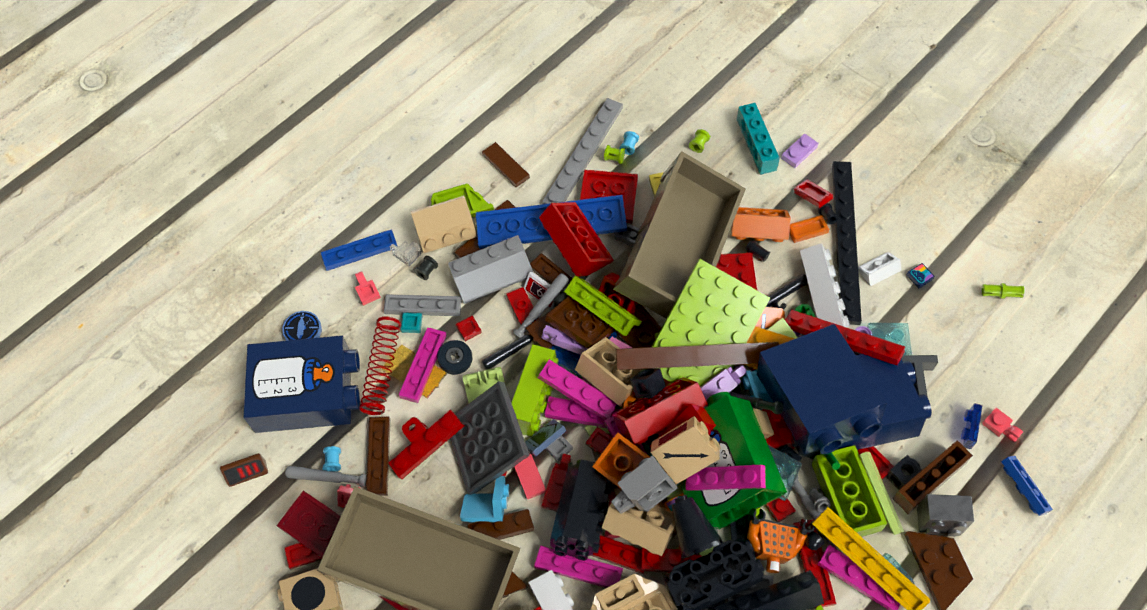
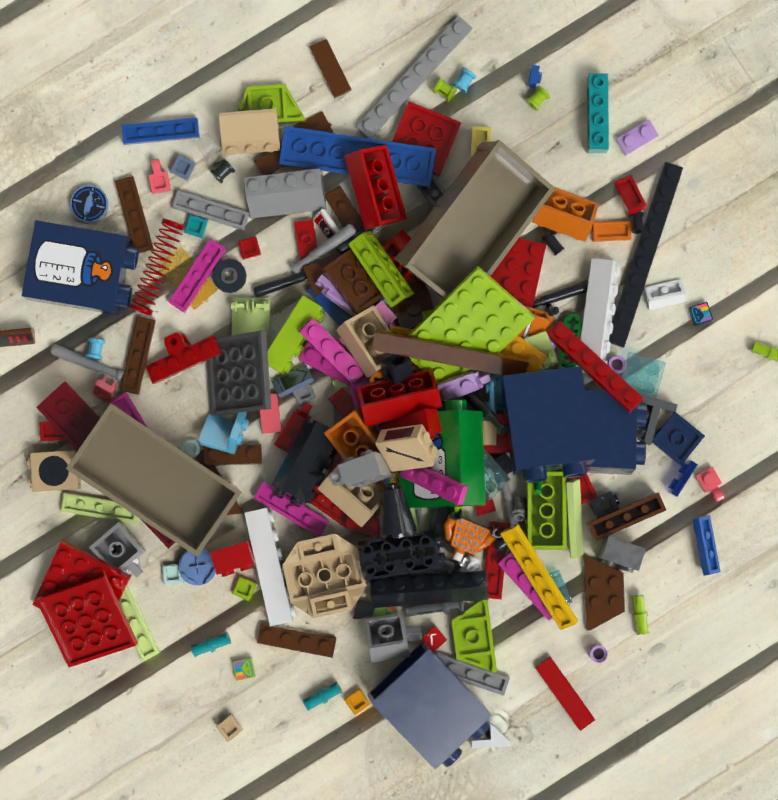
camera: 10 degrees right, 25 degrees up
none -> reddish brown tile [115,176,154,254]
none -> sand blue plate [170,155,196,181]
none -> white gear [458,554,482,572]
none -> blue plate [528,65,542,89]
none -> lime pin [631,595,649,635]
none -> dark blue plate [652,412,705,466]

